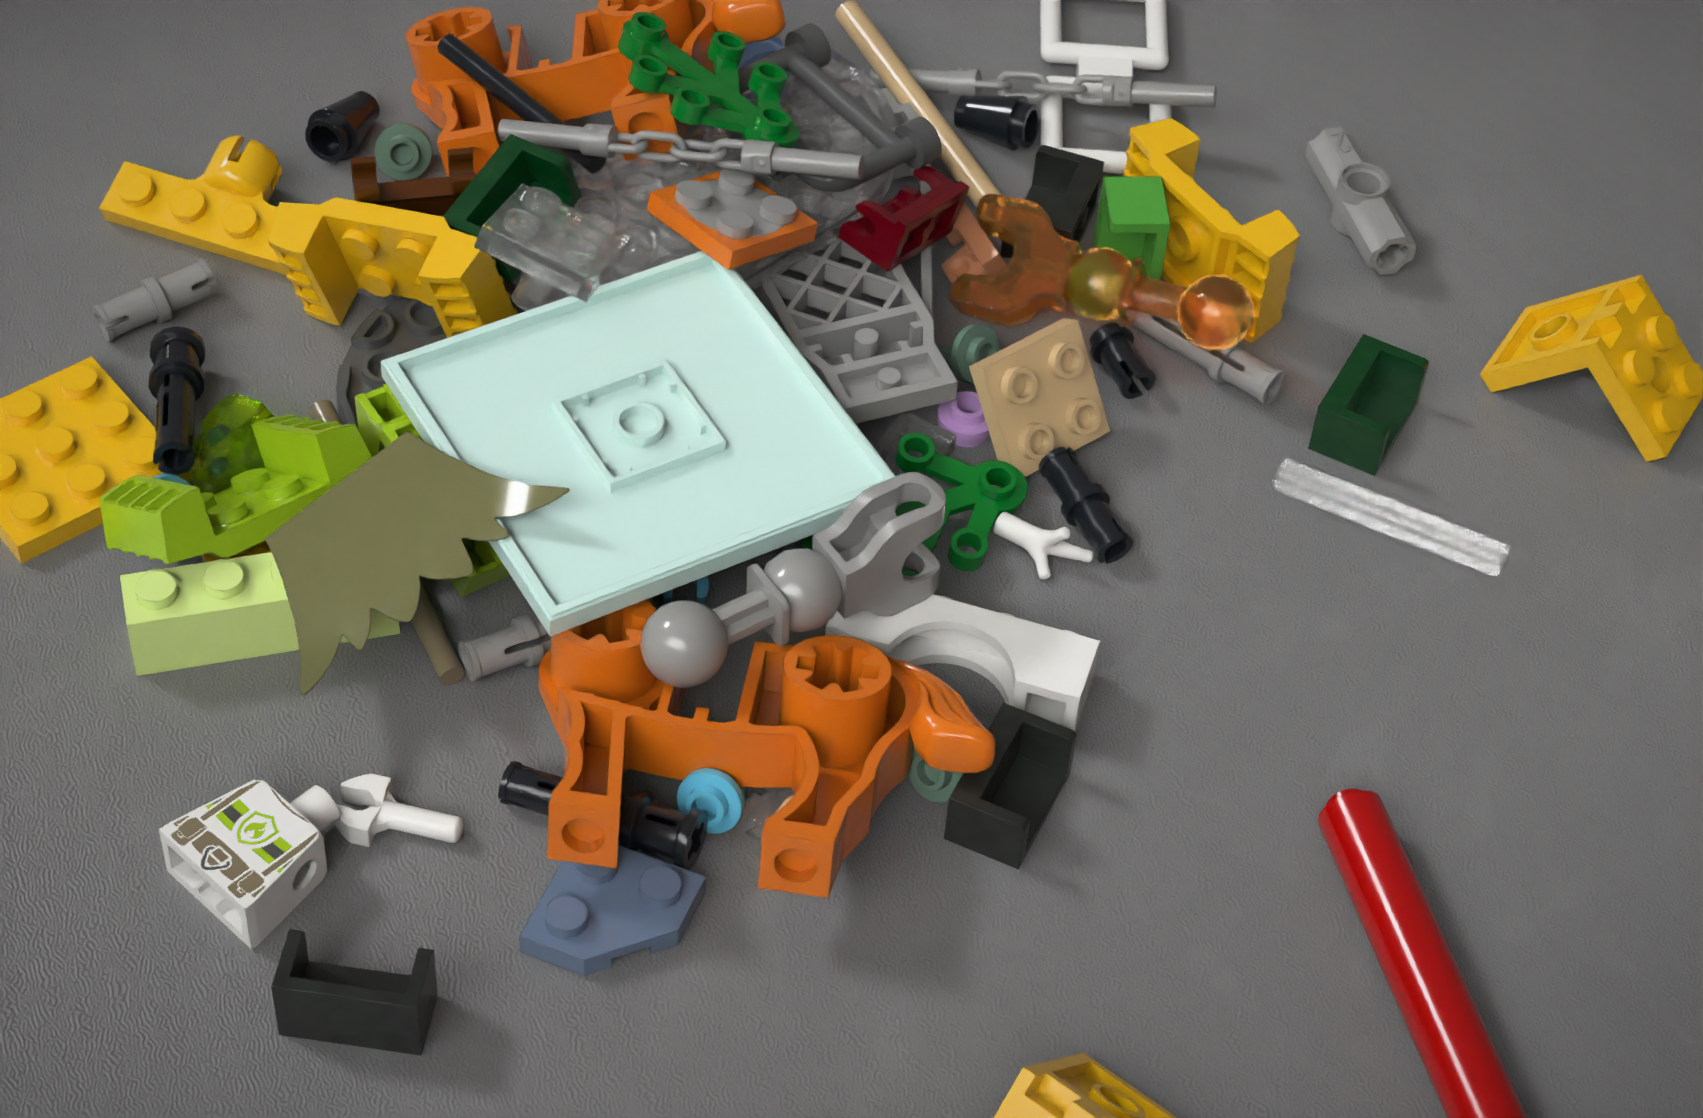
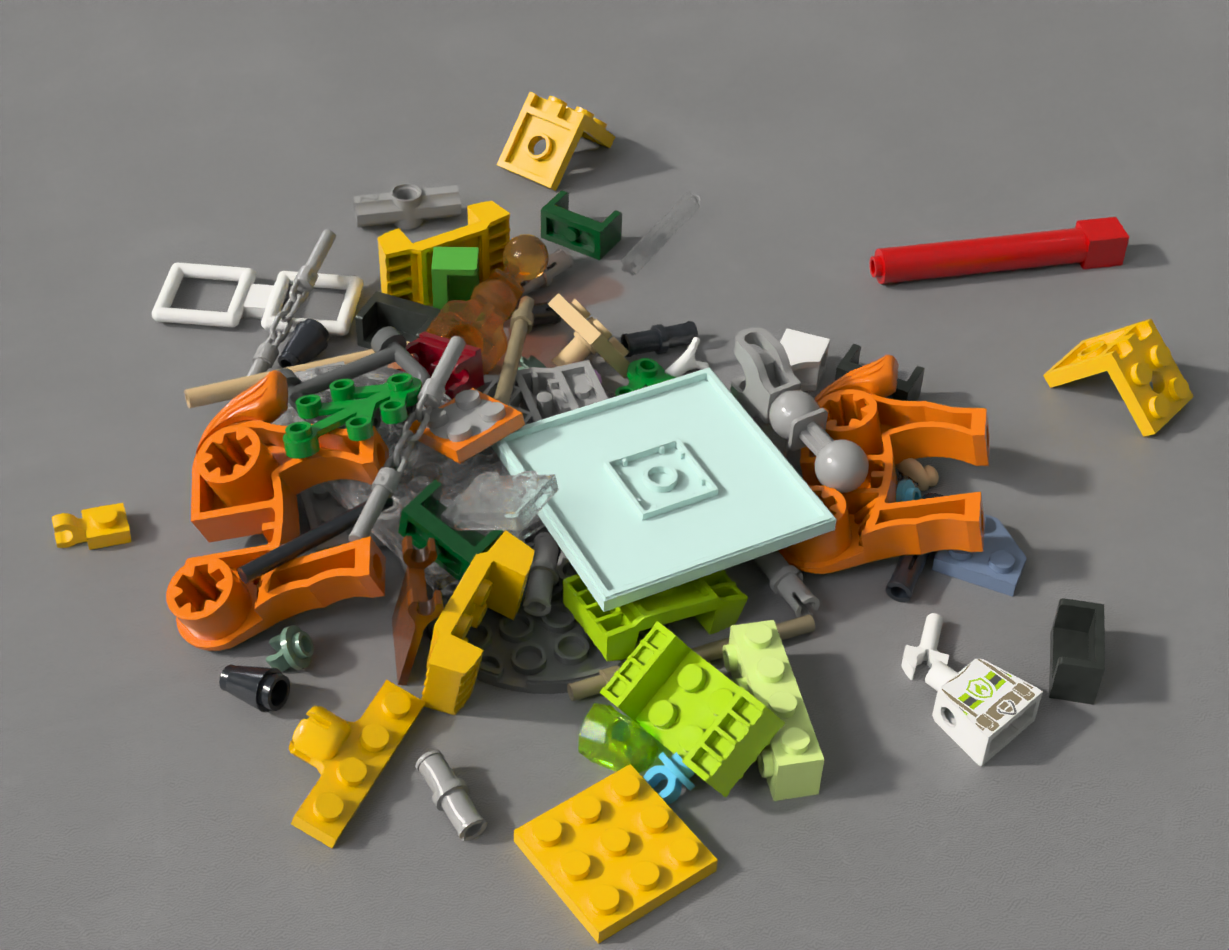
camera: 85 degrees left, 5 degrees down
black pin [148,326,205,475] -> none
olive piece [265,431,570,696] -> none
none -> dark tan bar [494,296,534,406]

